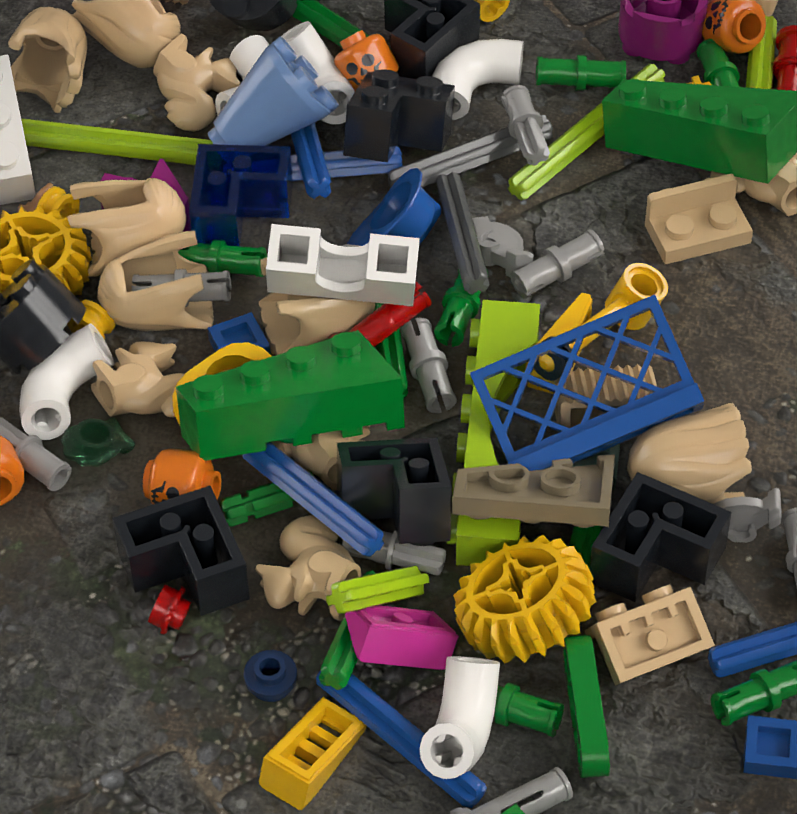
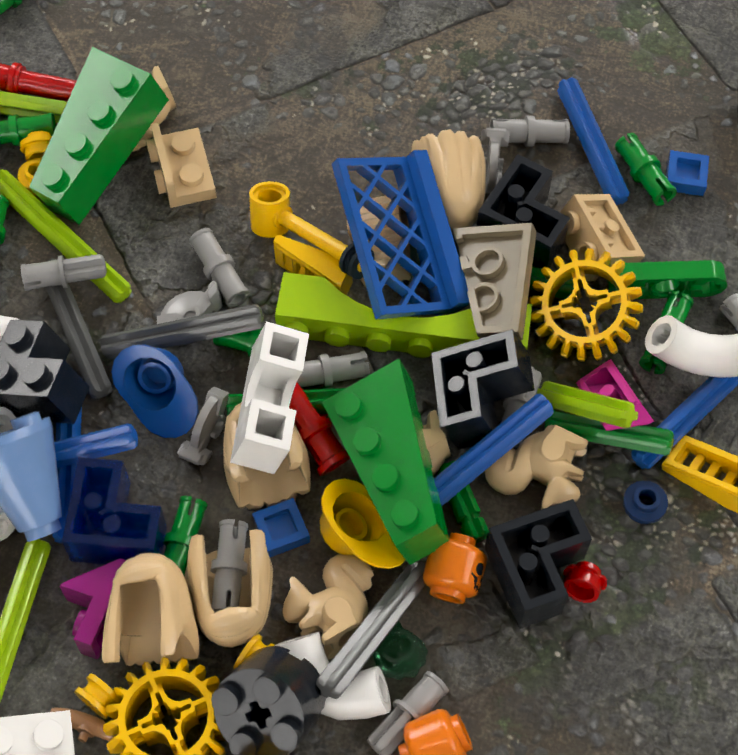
camera: 90 degrees left, 10 degrees up
none -> axle [316,562,426,699]

